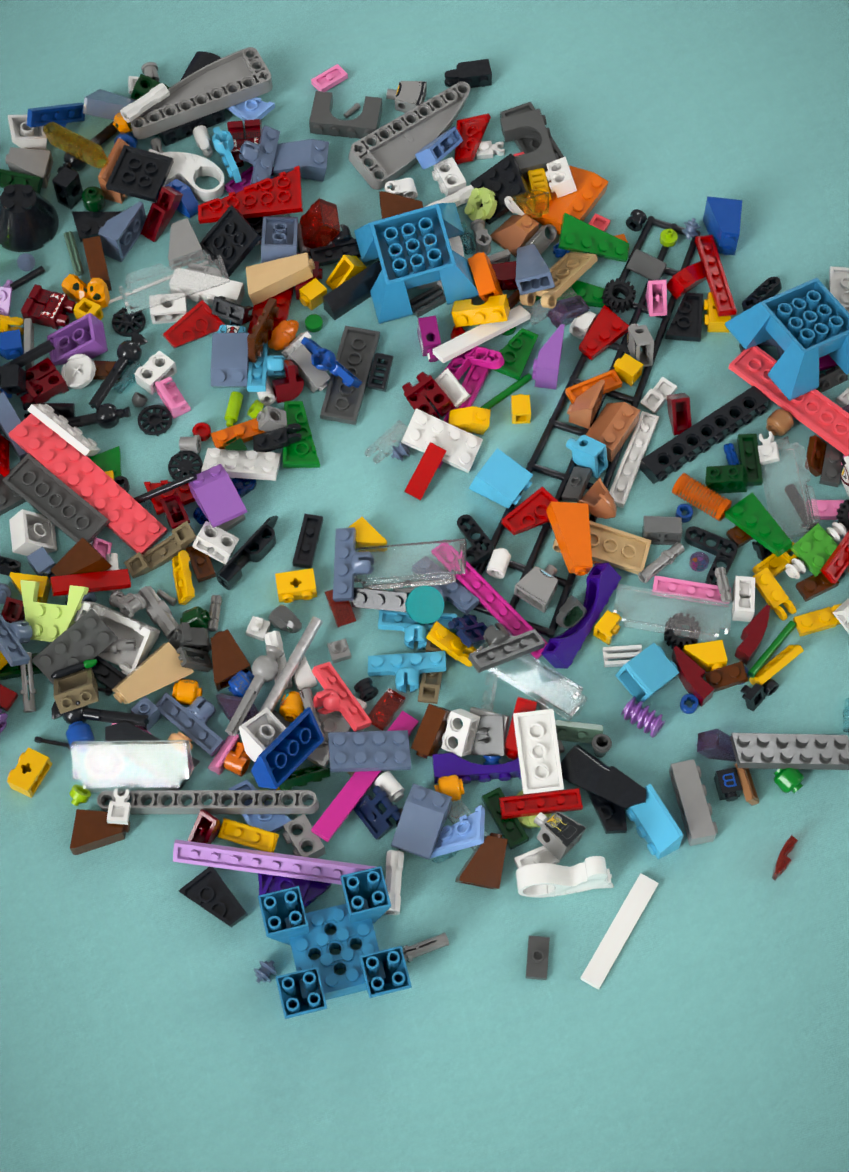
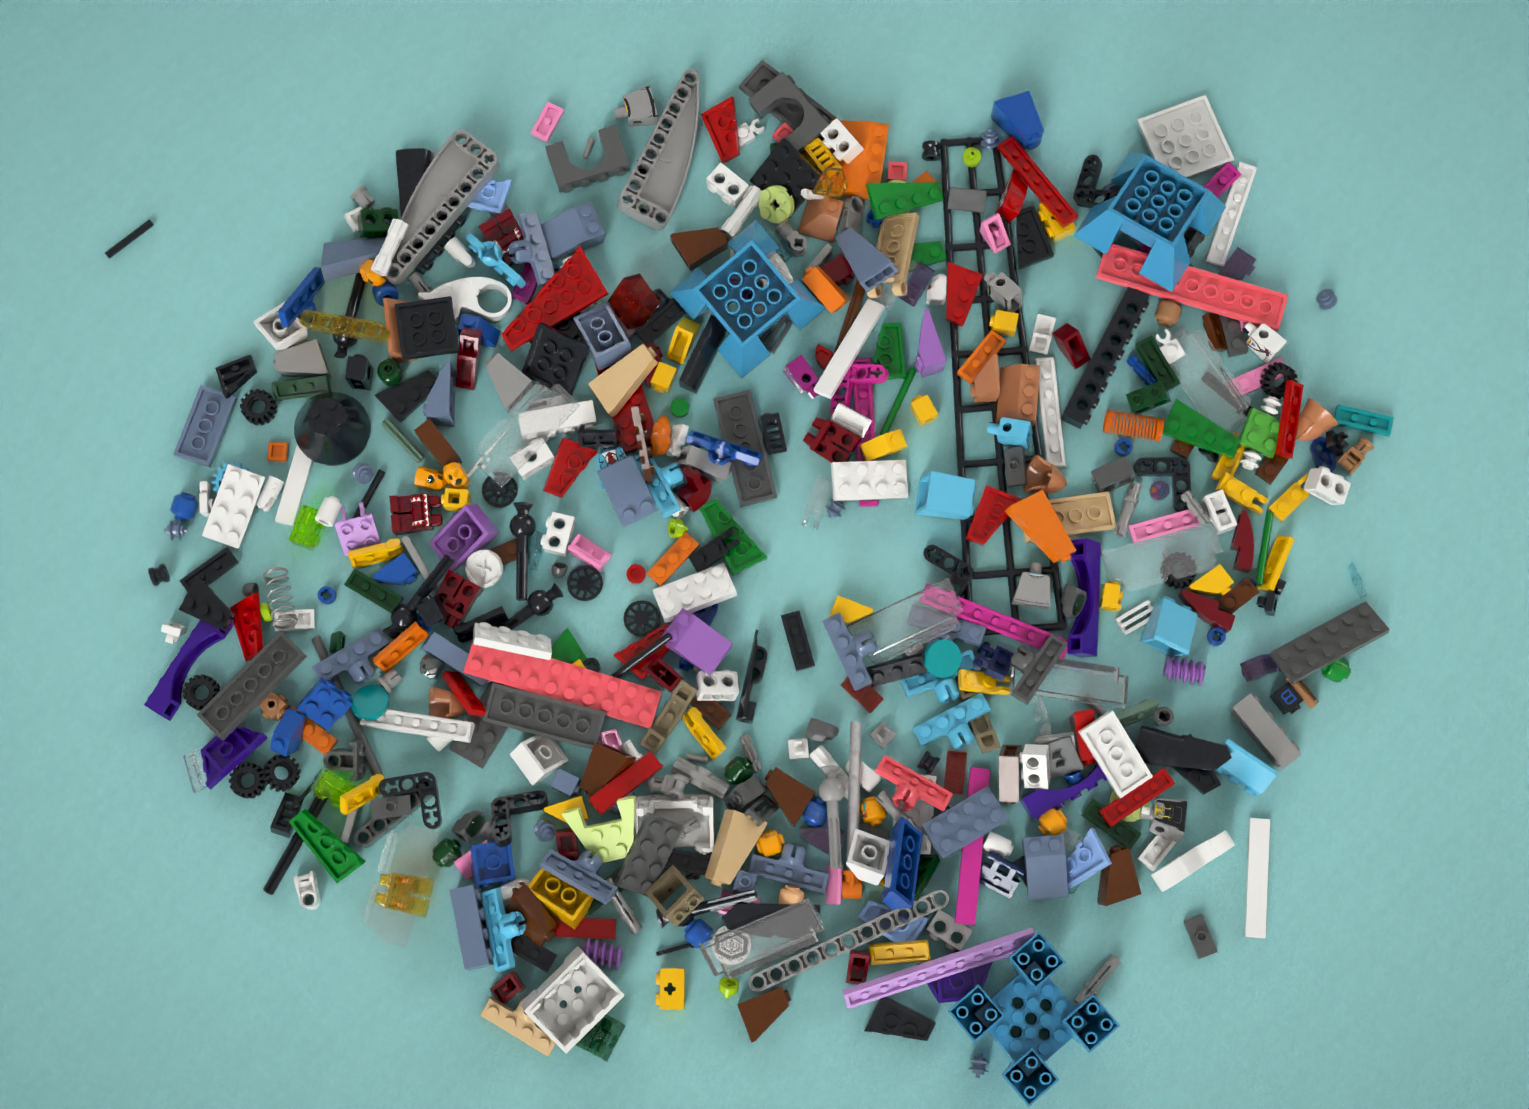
camera: 25 degrees left, 15 degrees up
black piece [51,659,97,679] -> none
white plate [107,788,131,825] -> none
light grey bush [179,435,201,453] -> none
dark green slope [223,436,247,450] -> none
lime cylinder [224,391,244,427] -> none
light grey brick [257,405,287,432] -> none
yellow brick [275,568,317,603] -> none
white piece [384,178,418,199] -> none
white axle [384,850,404,915] -> none
red tile [404,442,446,500] -> none
medium blue slope [415,126,463,170] -> none
black hinge [445,59,492,88] -> none
yellow arch [451,294,510,328] -> none
white brick [486,548,511,579] -> none
black tyre [602,278,636,313] -> none
clear red slope [772,835,798,881] -> none

